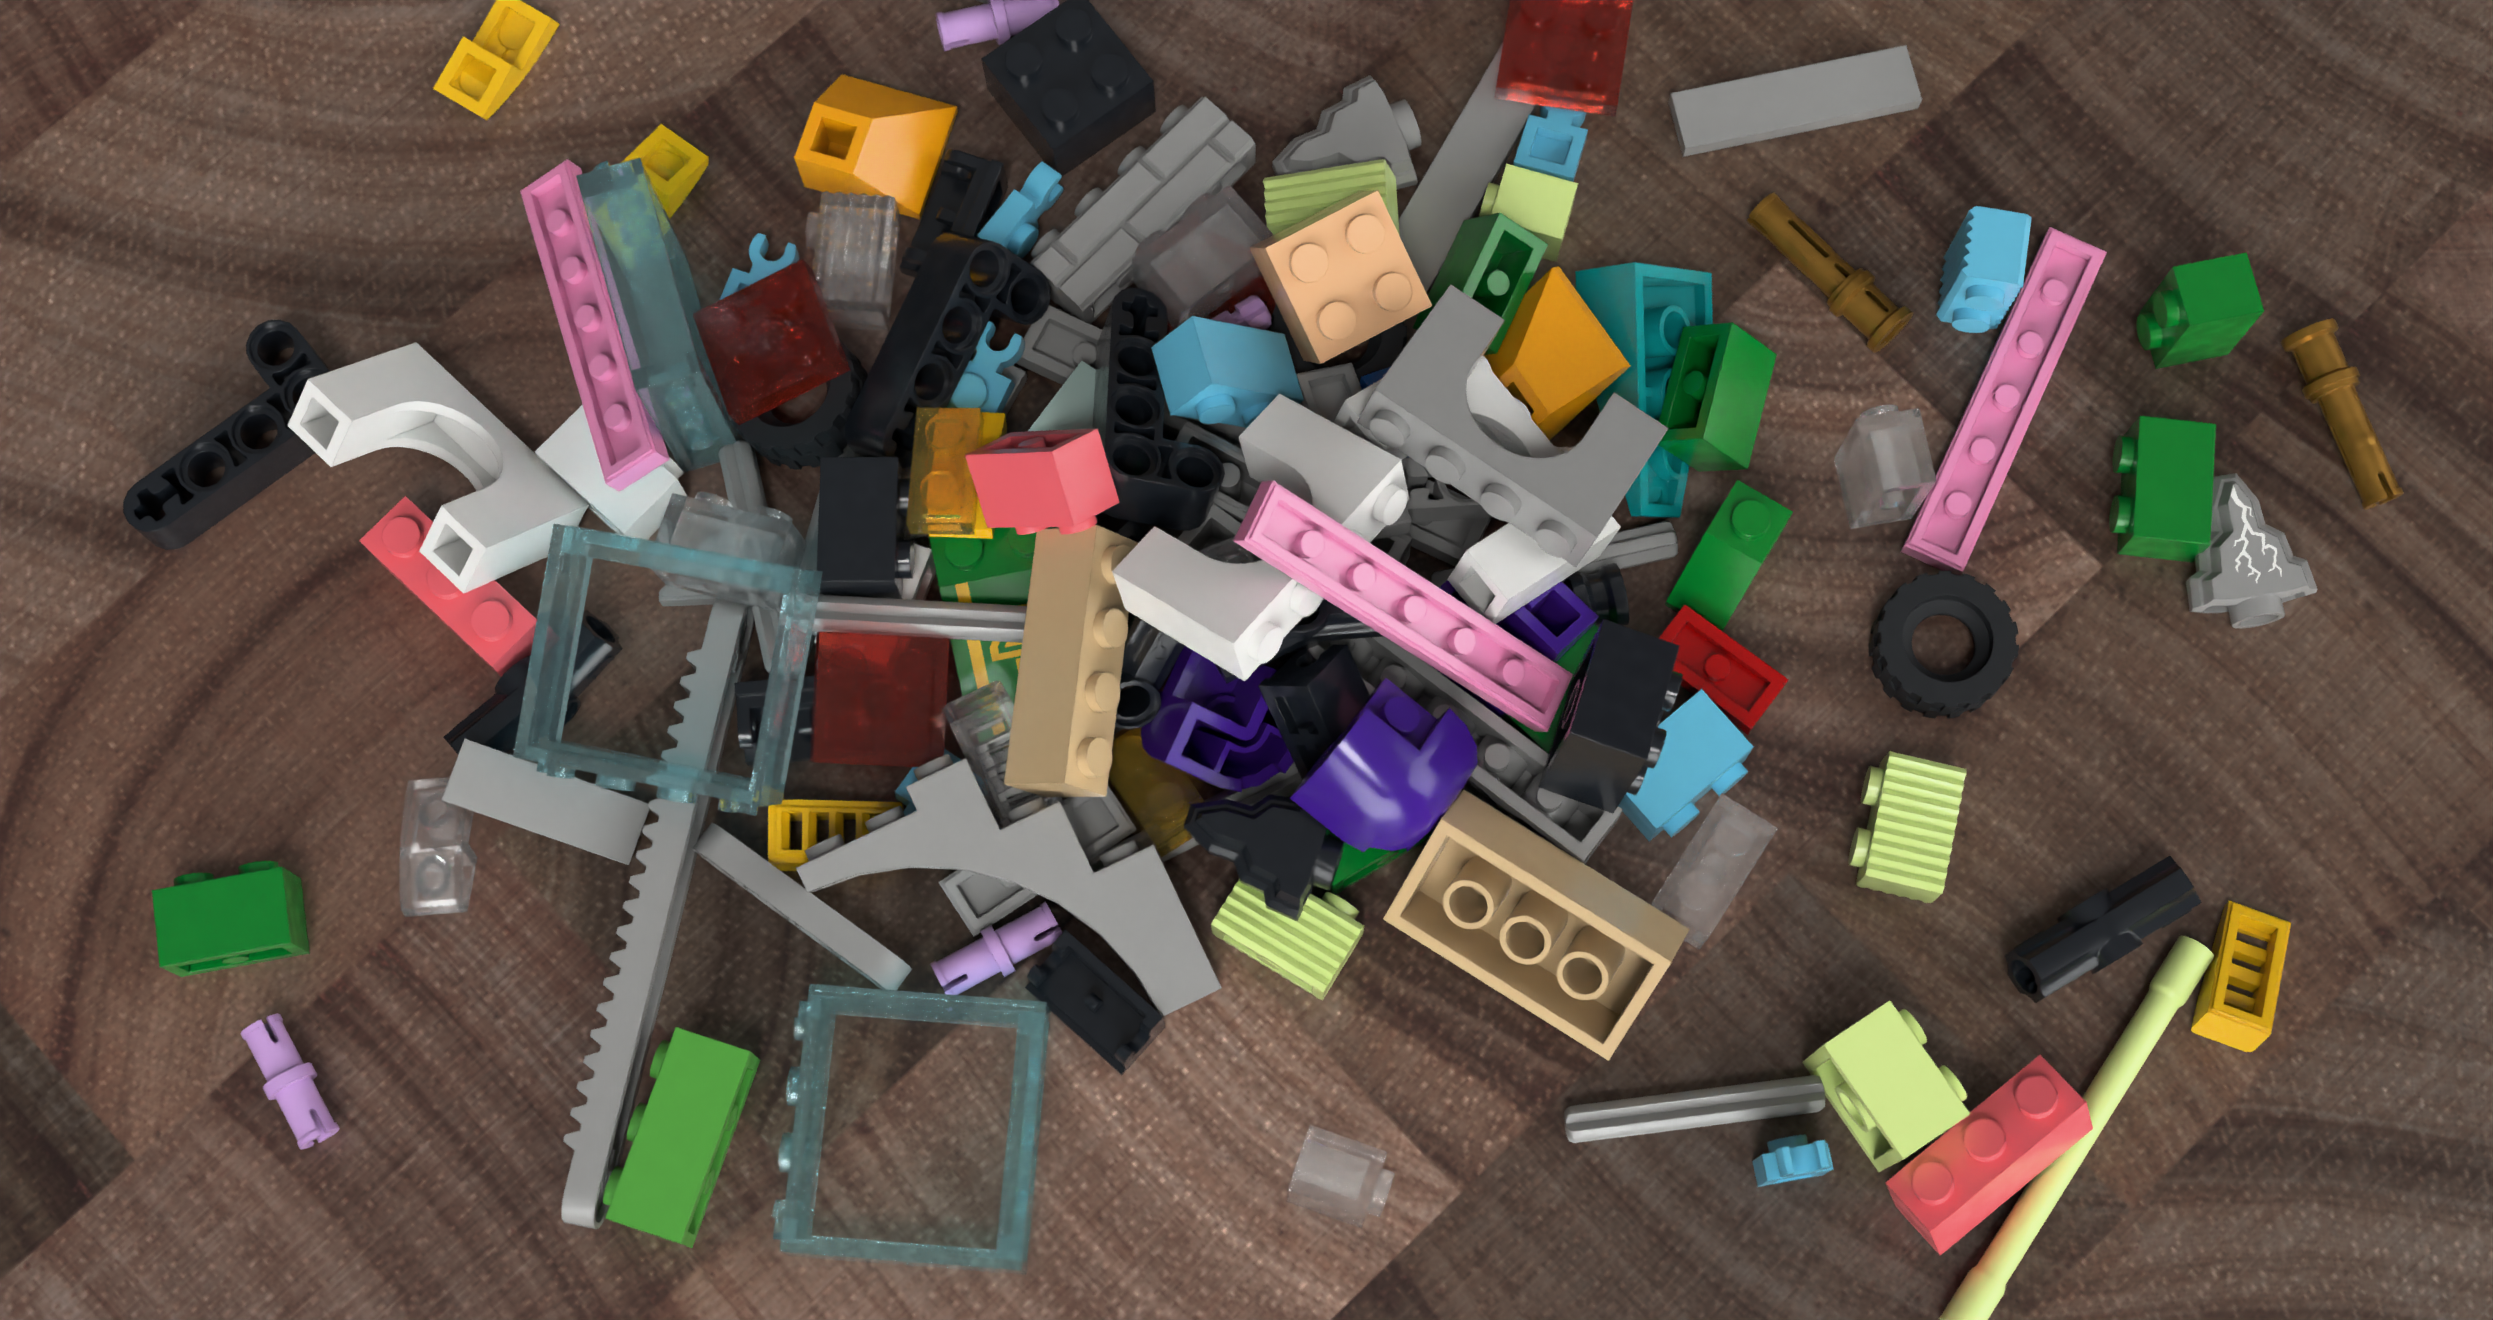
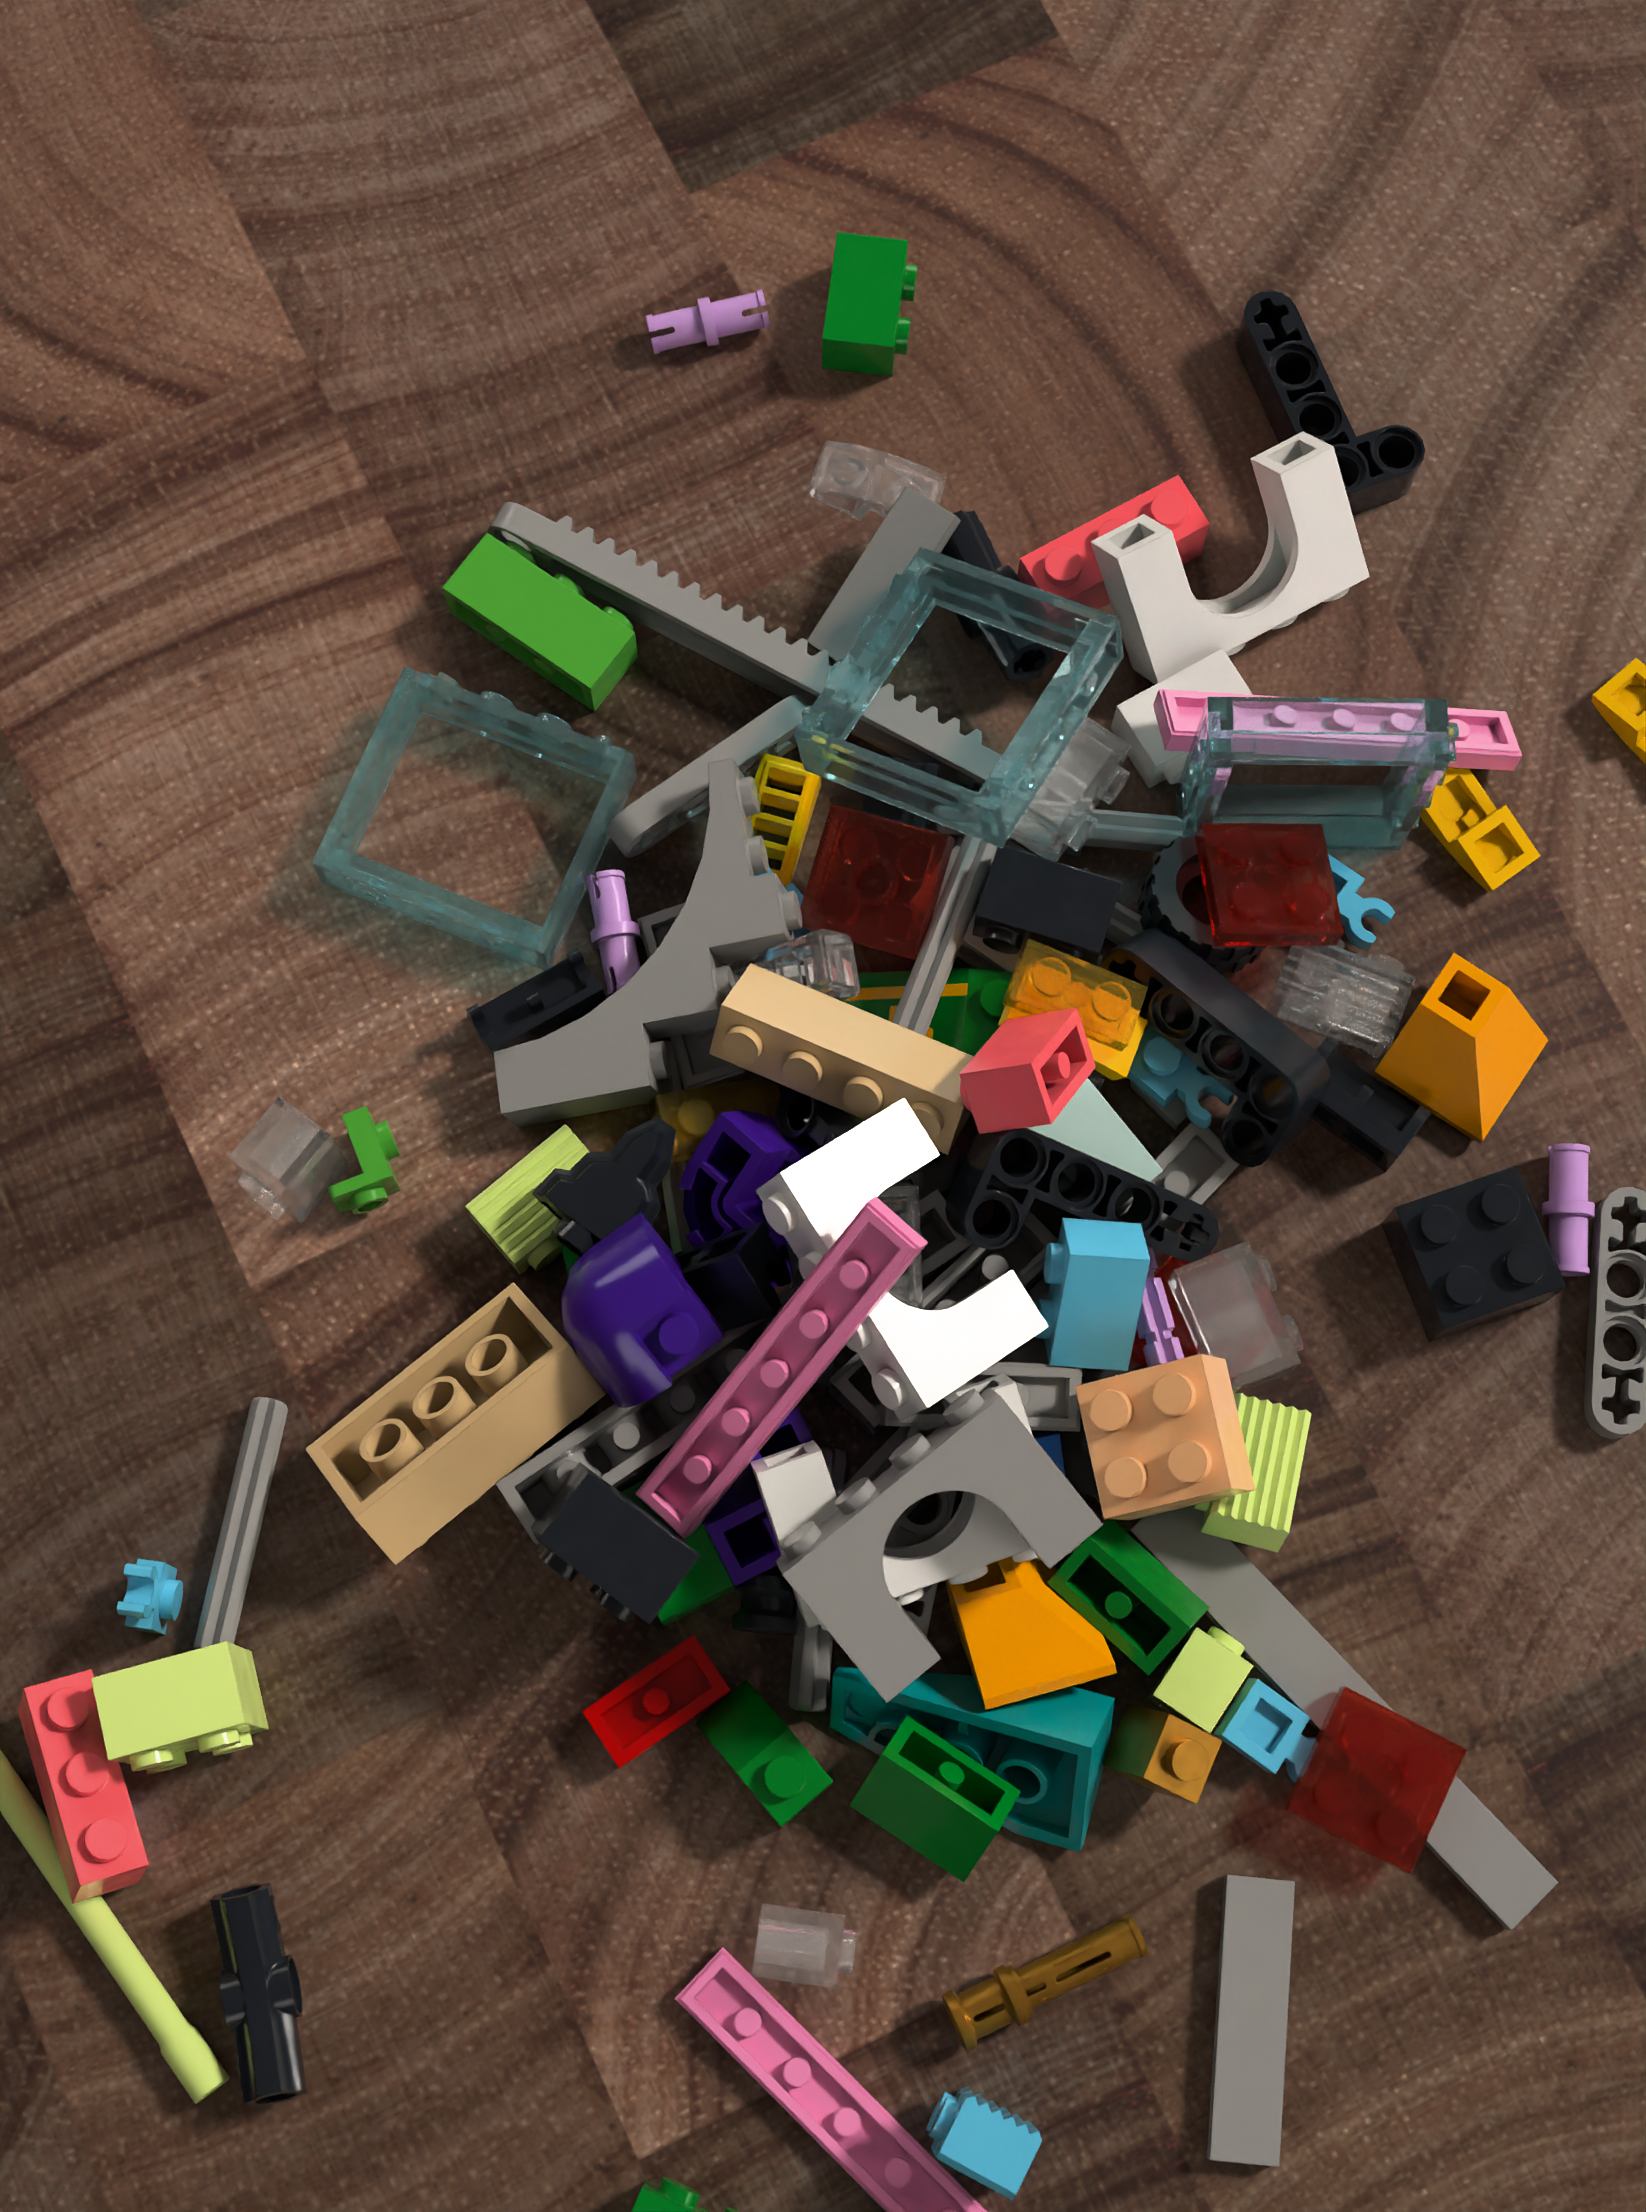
camera: 105 degrees right, 0 degrees up
medium azure plate [977,161,1064,259] -> none
light grey brick [1030,96,1256,324] -> none
light grey rock [1272,75,1422,190] -> none
medium azure brick [1618,689,1754,842] -> none
clear brick [1650,793,1778,950] -> none
yellowish green brick [1848,751,1967,903] -> none
black tyre [1868,571,2019,719] -> none
yellow slope [2191,900,2291,1052] -> none
none -> bright green bracket [327,1106,400,1214]
none -> pearl gold brick [1103,1703,1222,1804]

